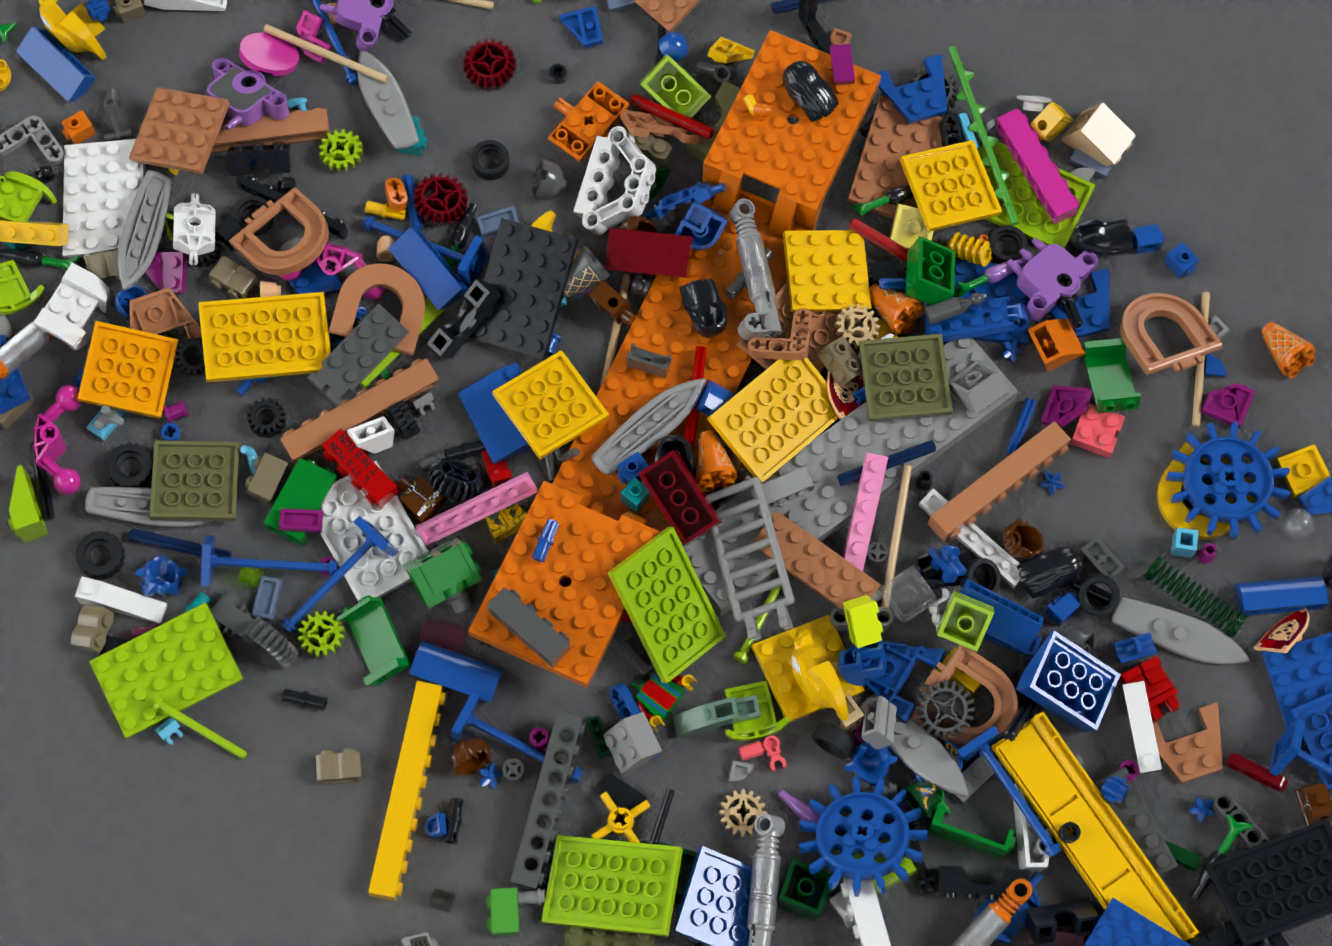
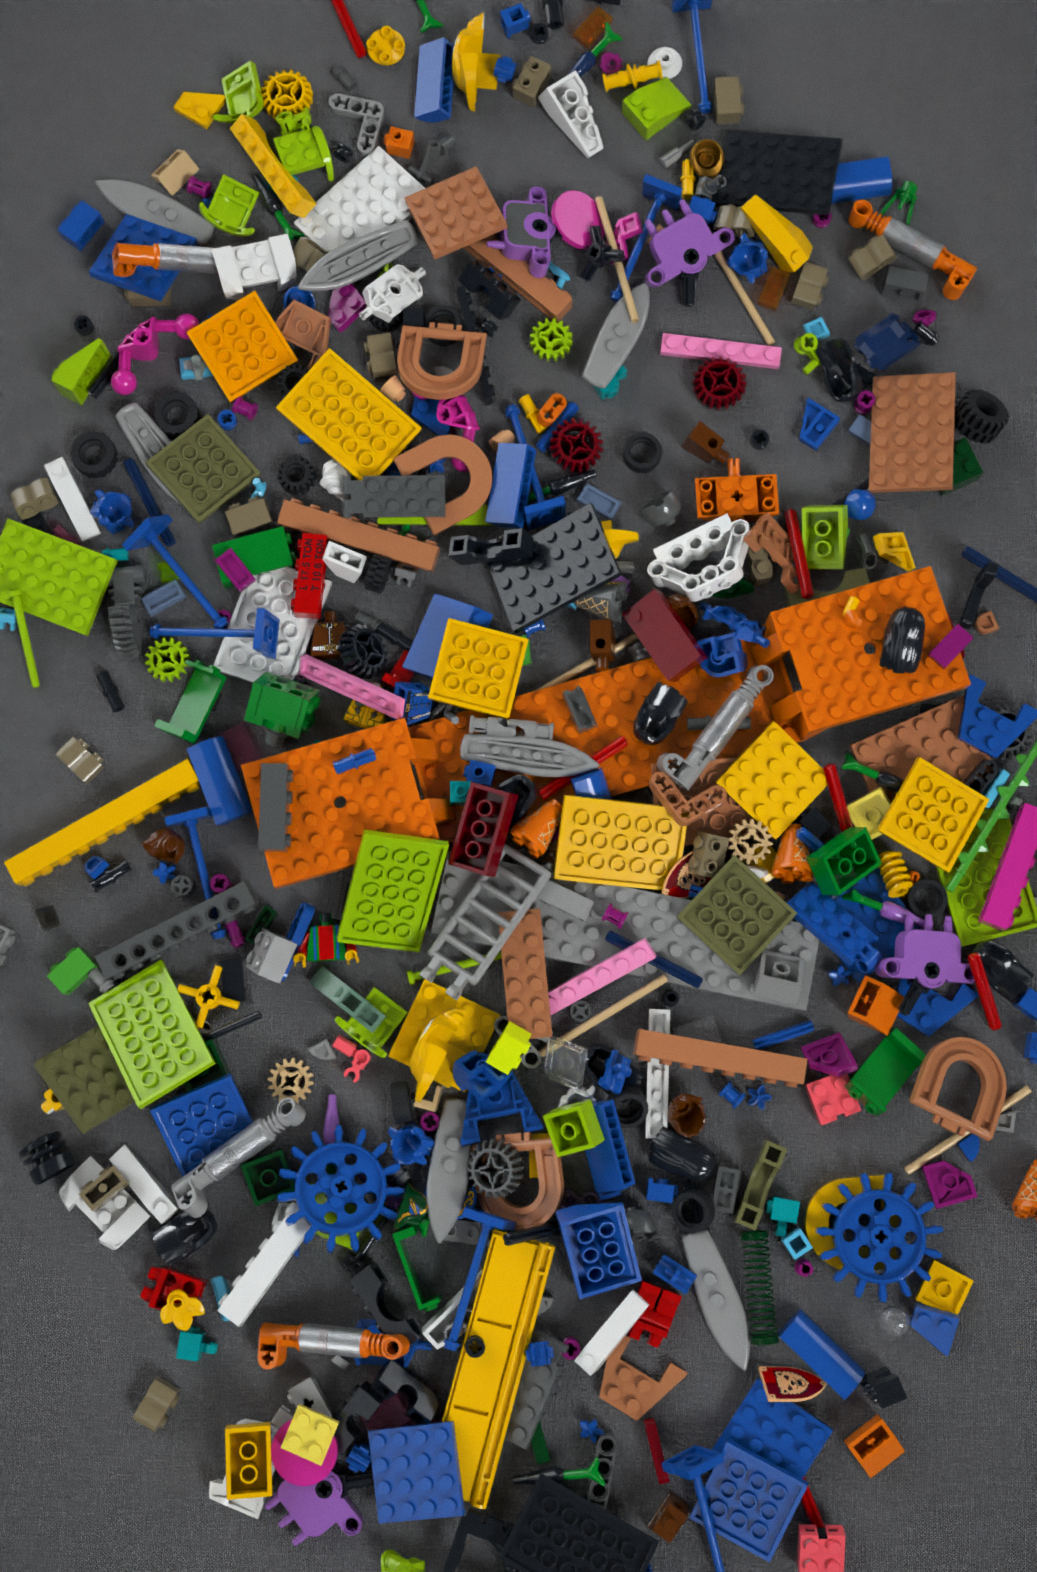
camera: 55 degrees right, 10 degrees up
light grey brick [861,696,897,749] -> none
dark grey wheel [924,293,987,325] -> none
none -> magenta pin [224,920,246,948]
none -> white hair [320,459,357,502]
none -> blue torso [391,682,438,725]
none -> light grey piece [469,715,554,740]
none -> black bush [581,225,625,281]
none -> magenta bush [601,903,629,929]
none -> bright pink plate [660,333,782,369]
none -> reddish brown torso [681,421,730,464]
none -> blue bush [718,1081,746,1109]
none -> olive arch [733,1139,787,1231]
none -> teal brick [766,1196,800,1237]
none -> red axle [967,952,1002,1030]

